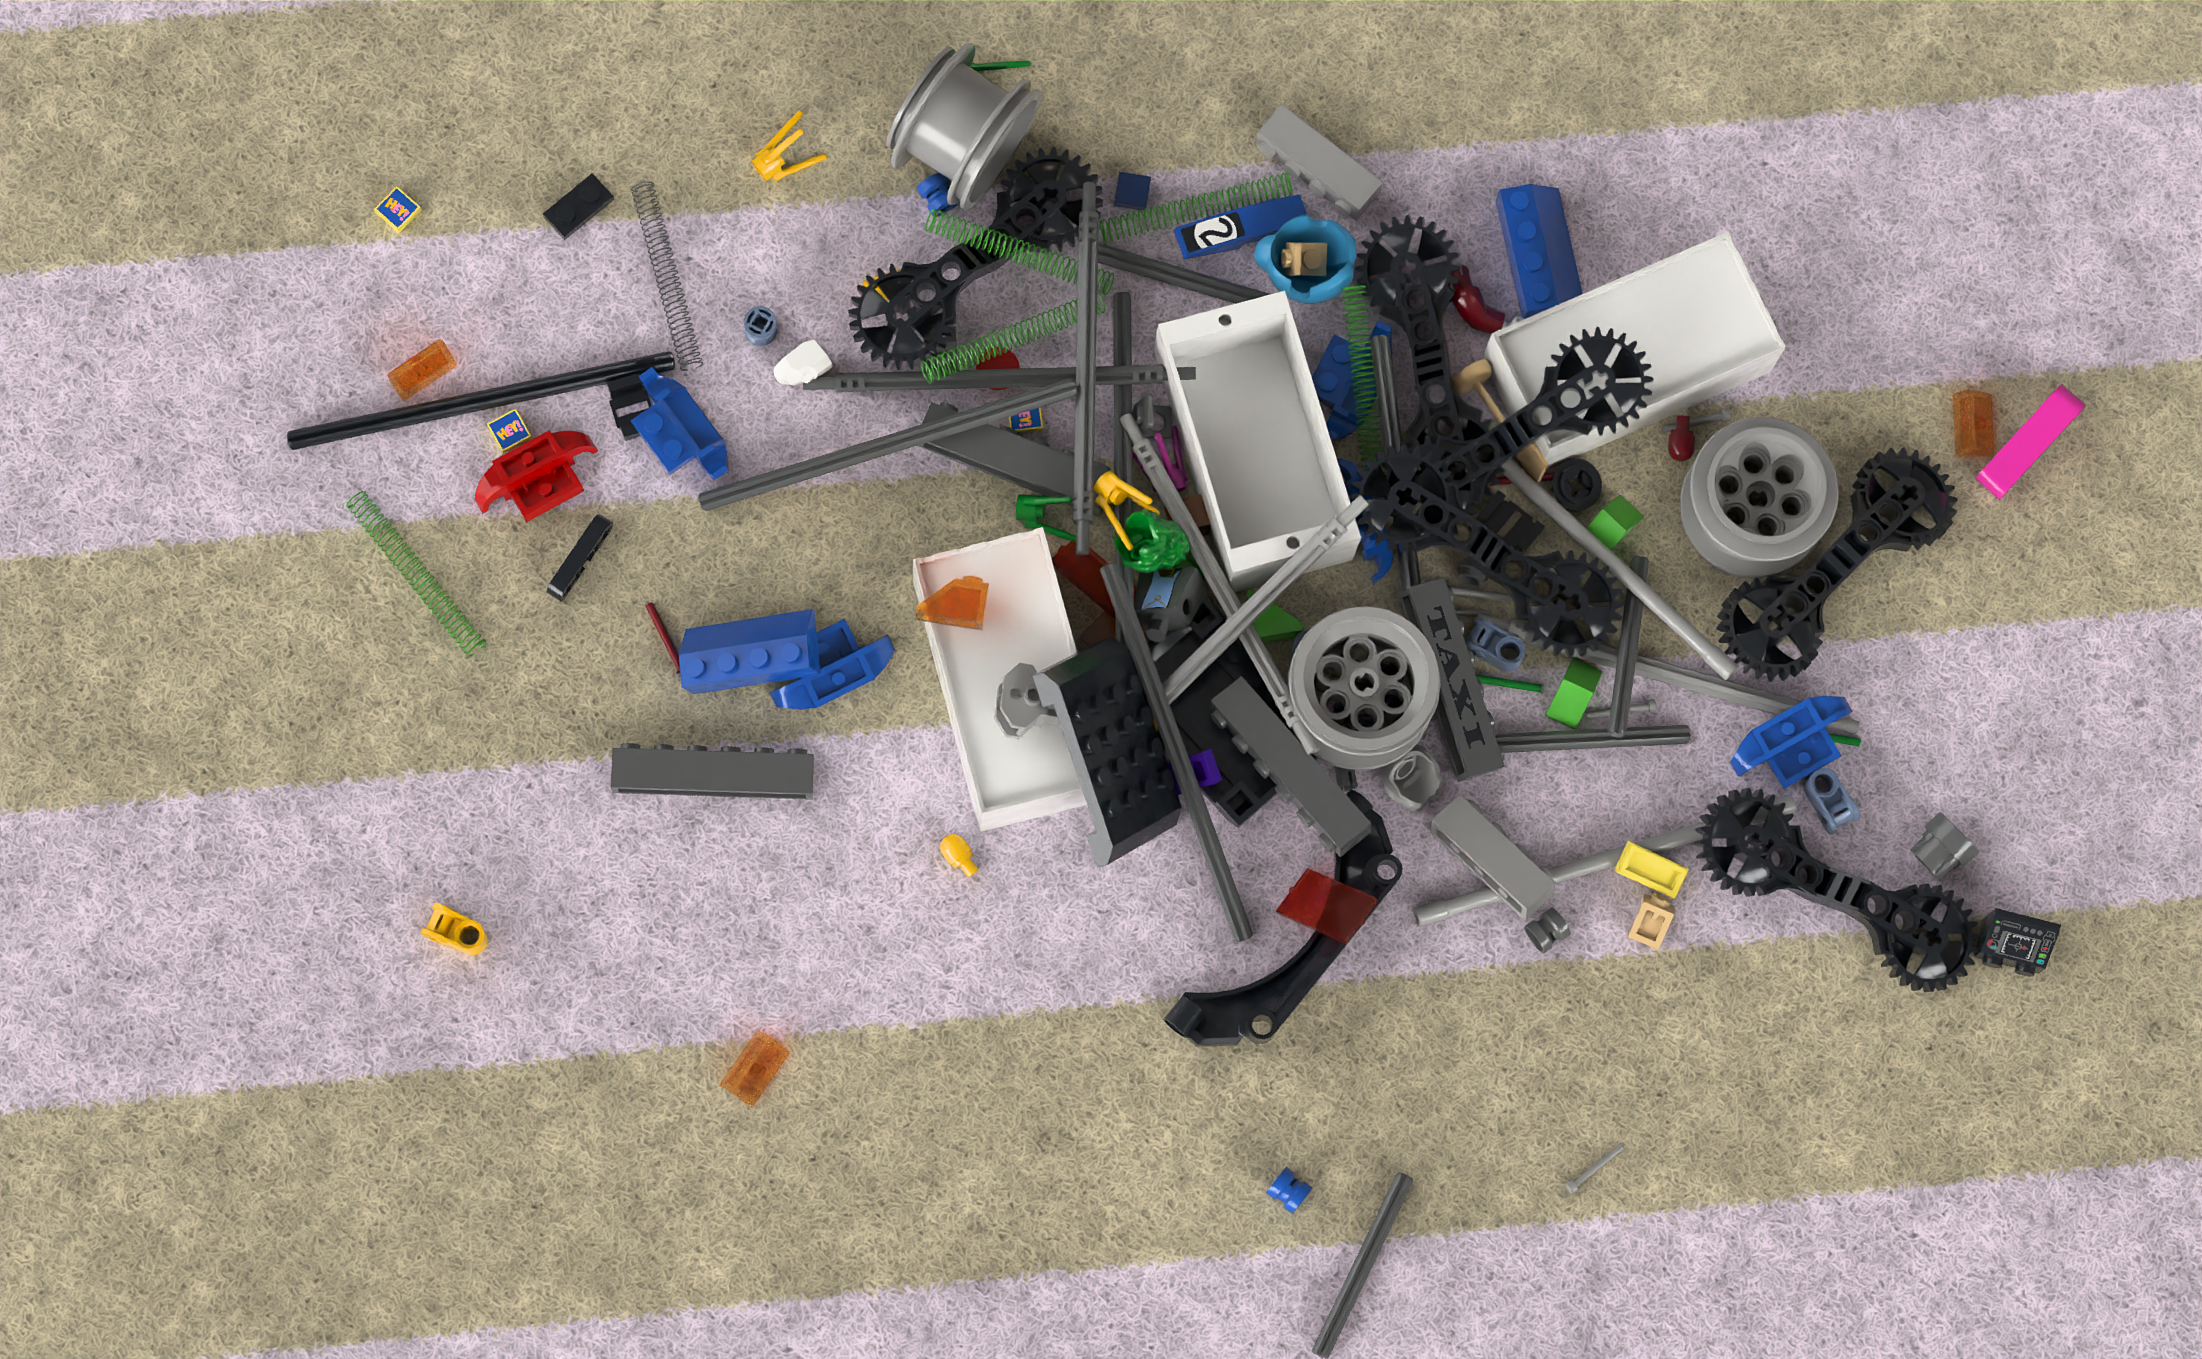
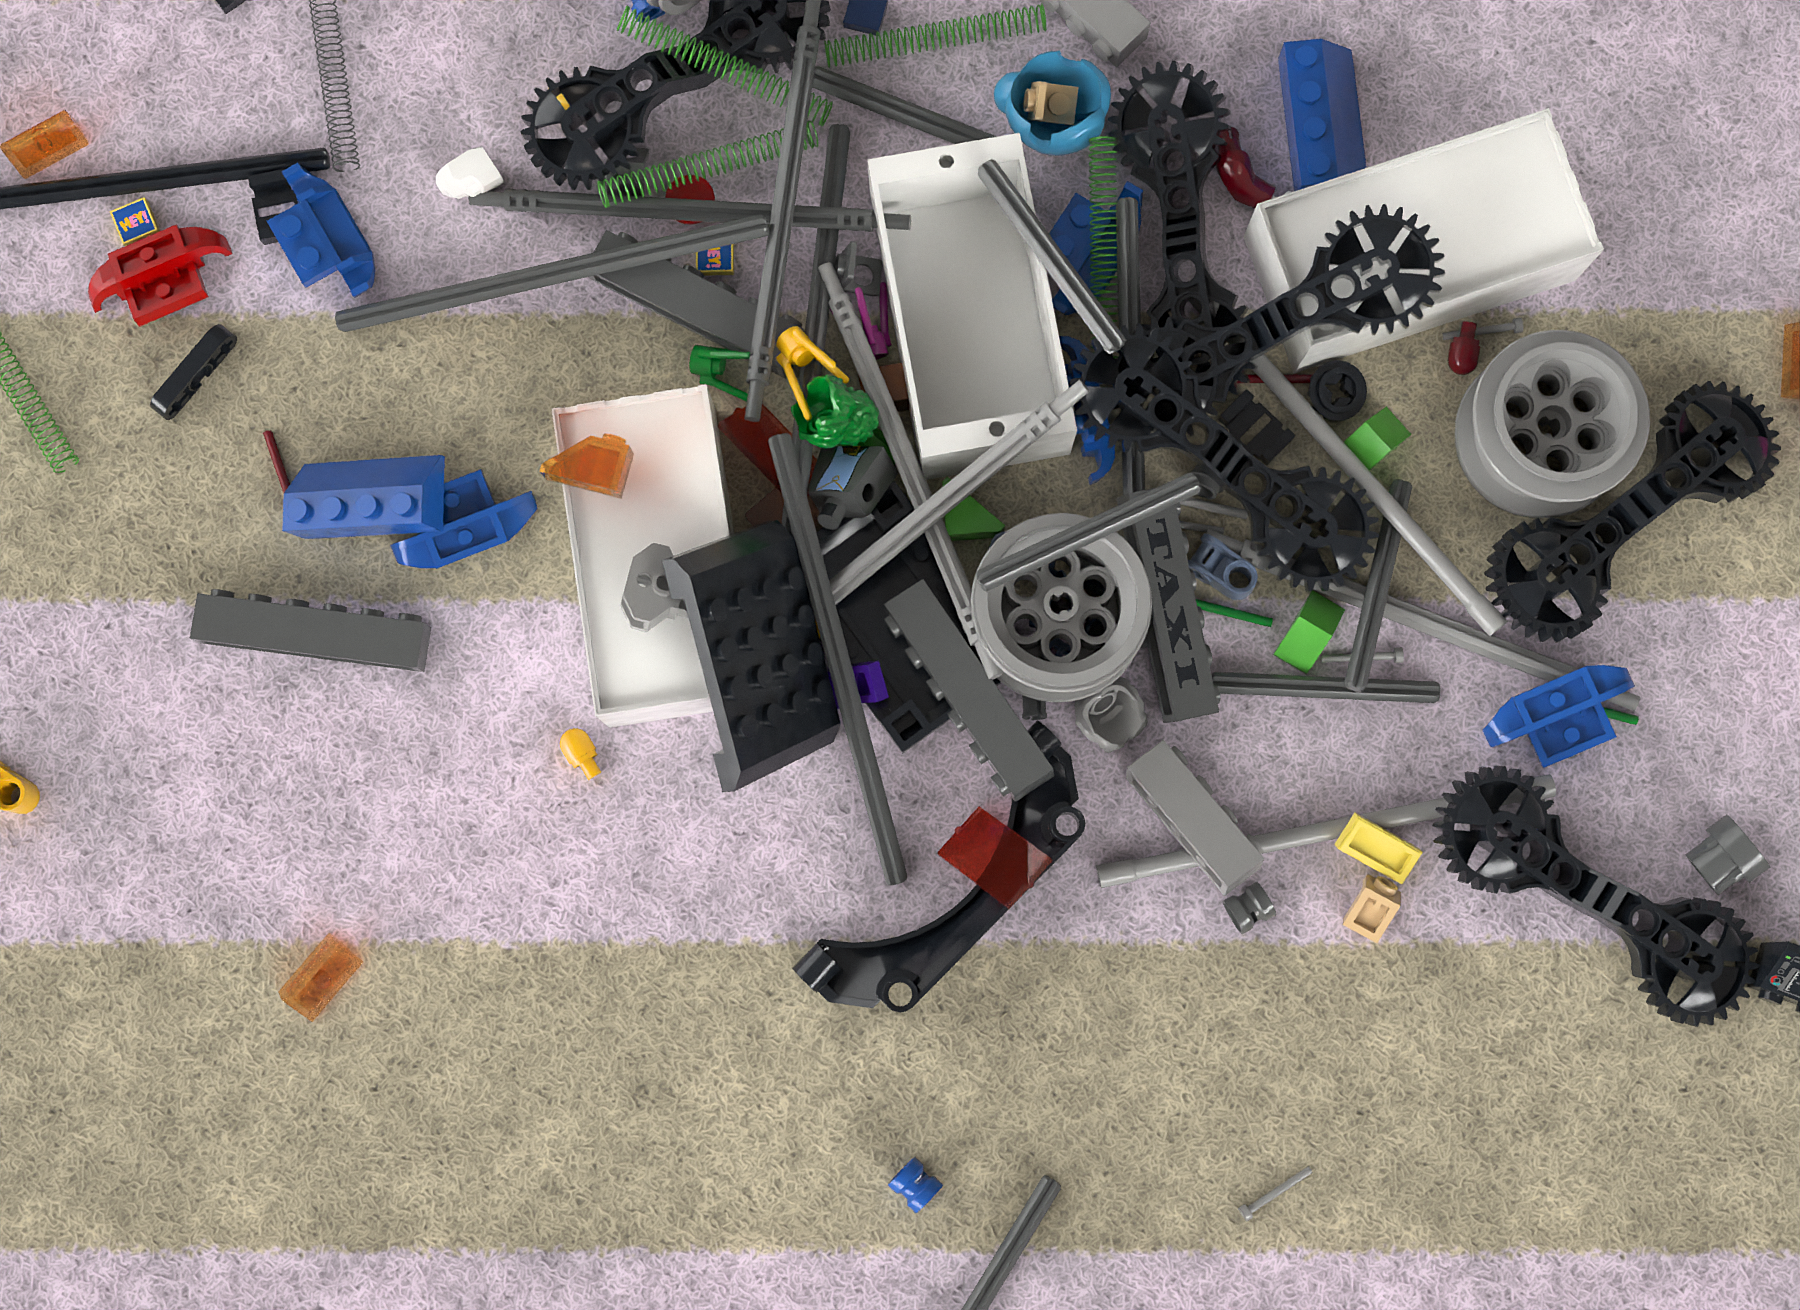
camera: 20 degrees right, 5 degrees up
sand blue wheel [744,306,777,346] -> none
blue slope [1173,194,1307,260] -> none
tan piece [1453,359,1549,484] -> none
sand blue piece [1804,768,1860,835] -> none
none -> dark grey axle [976,472,1201,591]
none -> axle [978,159,1126,354]

